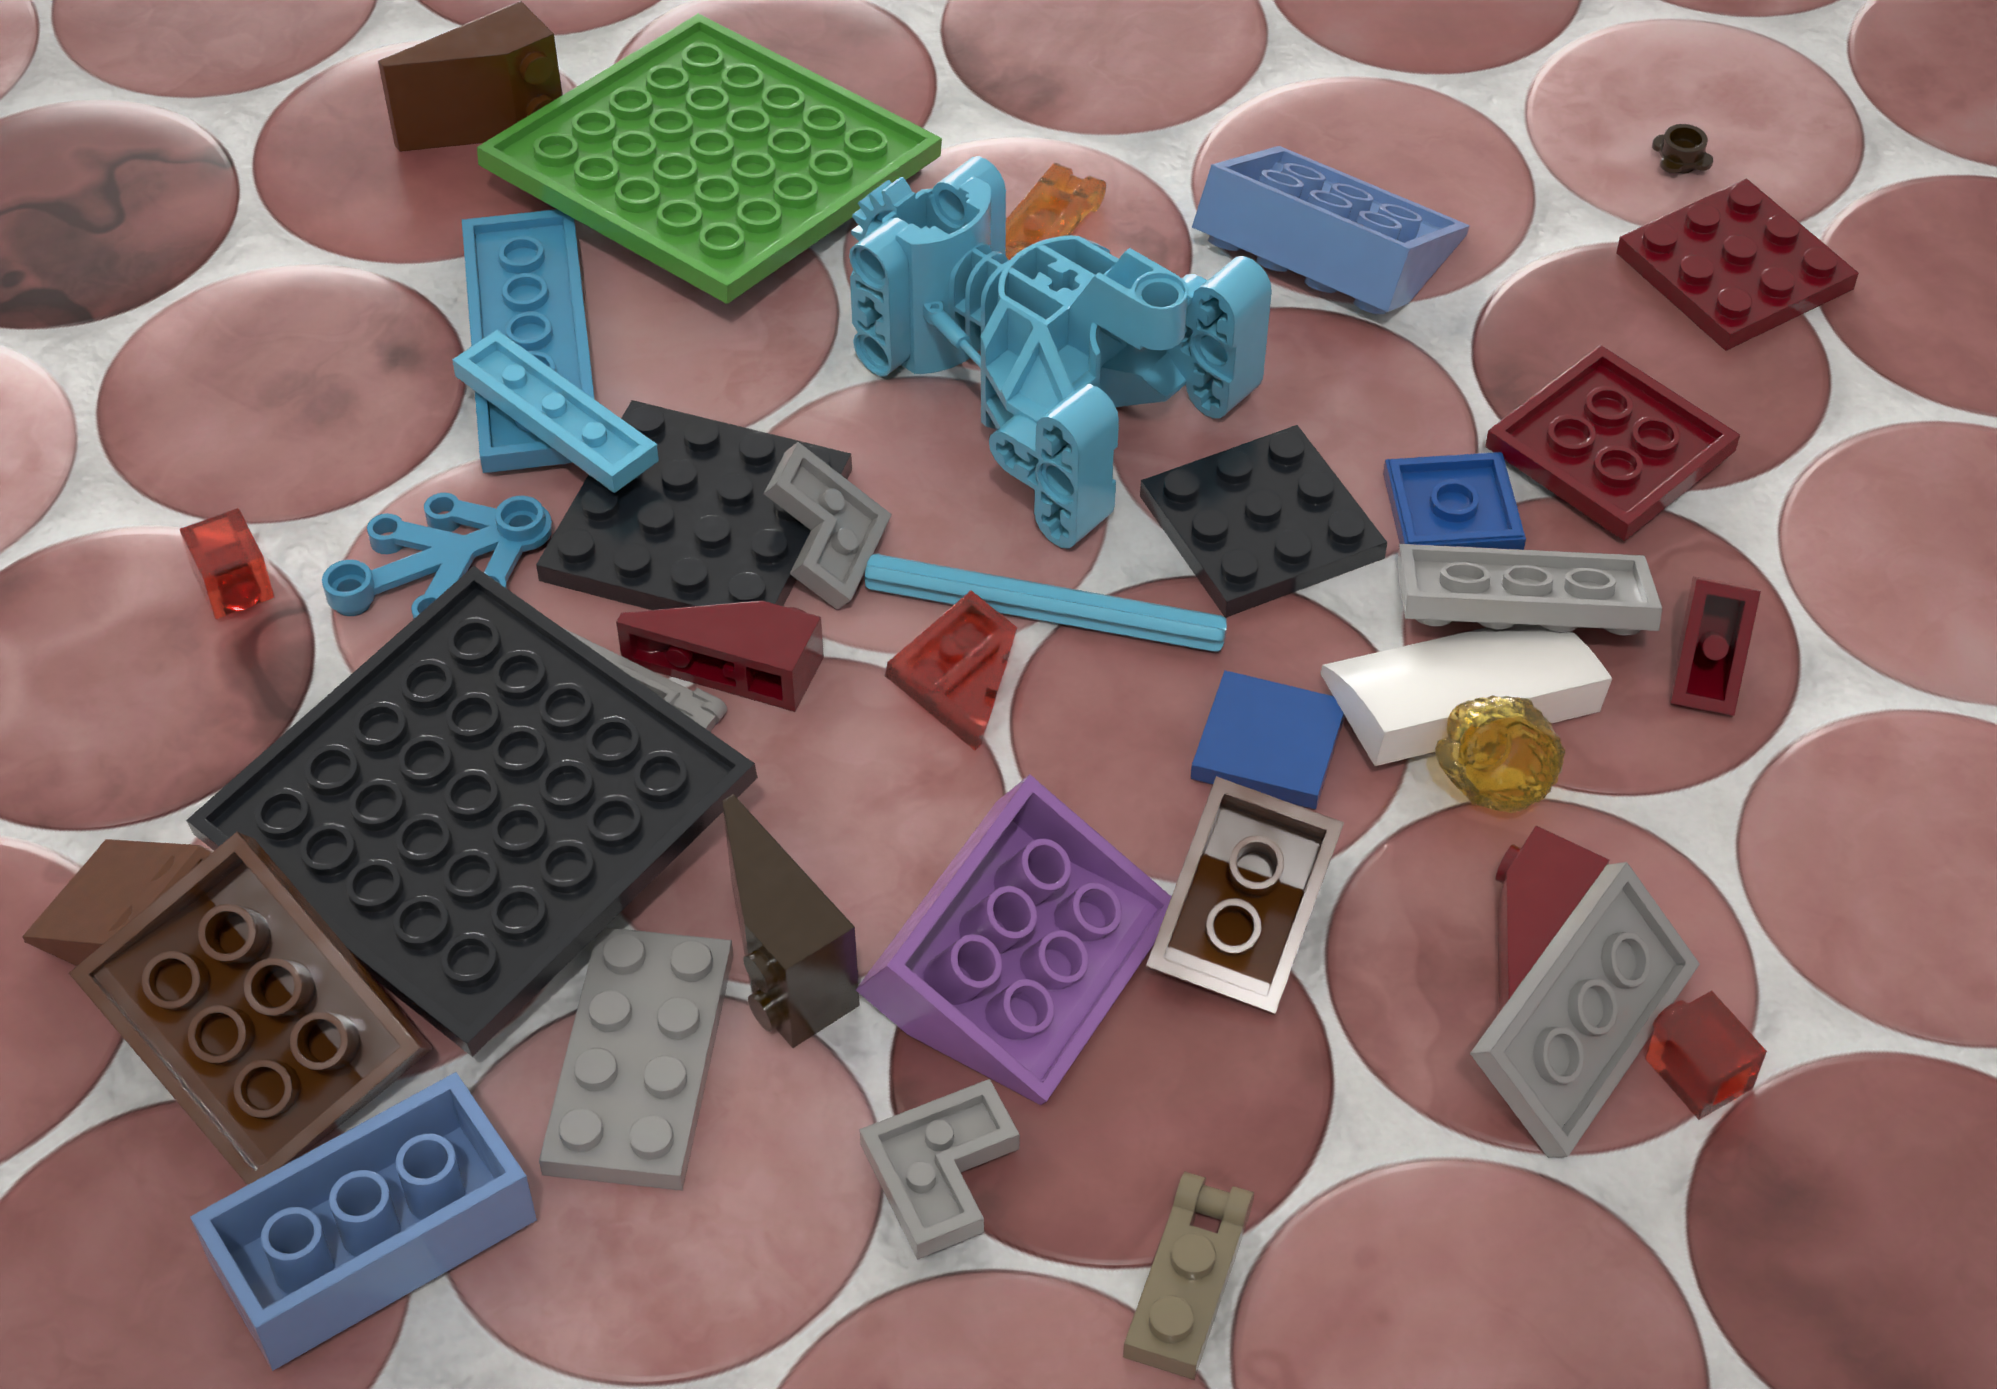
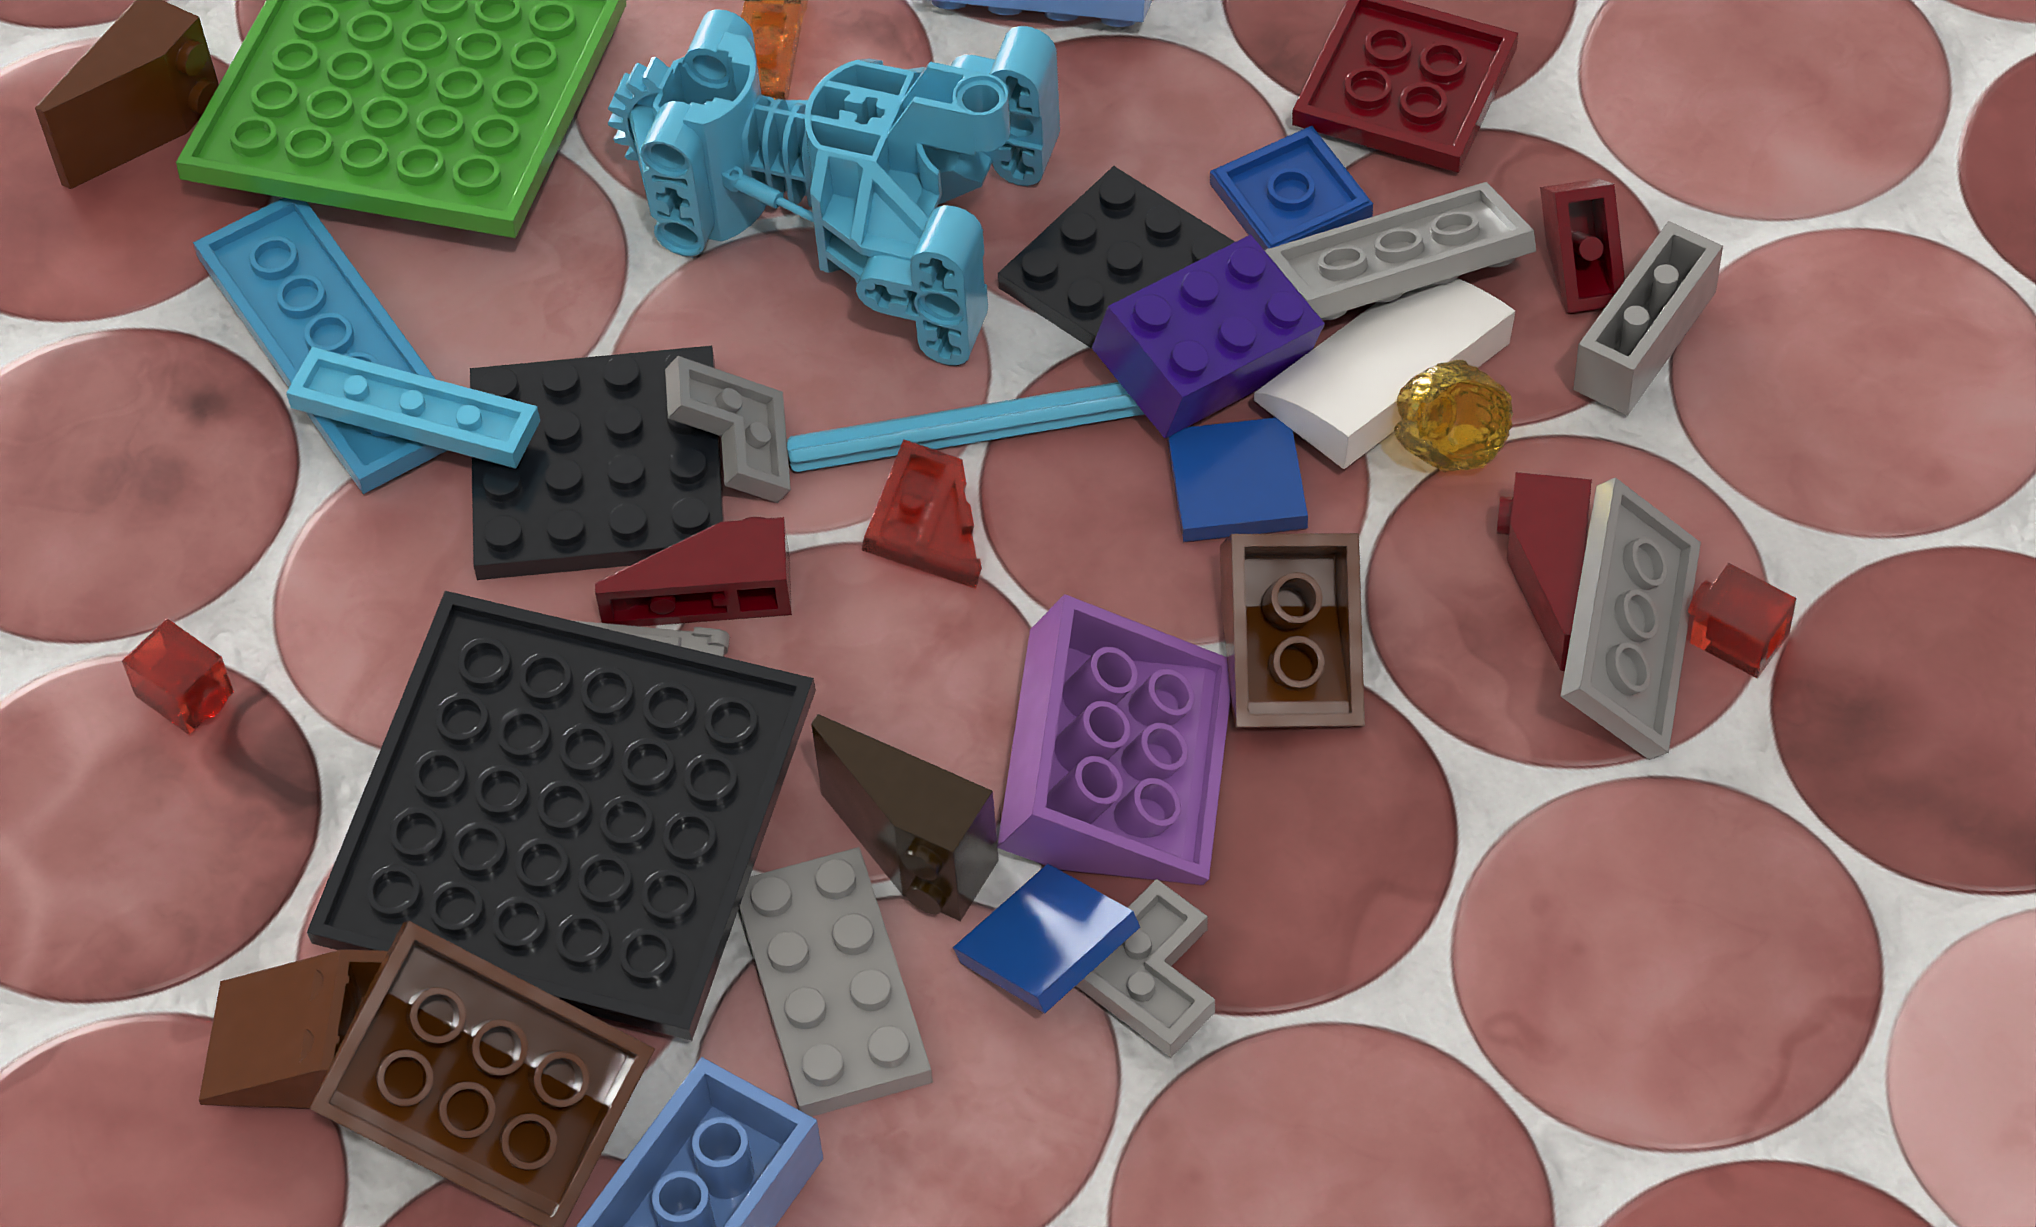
camera: 20 degrees left, 5 degrees up
dark azure plant [322,493,553,619] -> none
dark tan plate [1123,1171,1254,1380] -> none
none -> blue tile [953,864,1140,1014]
none -> dark purple brick [1092,234,1325,439]
none -> light grey brick [1573,221,1723,416]

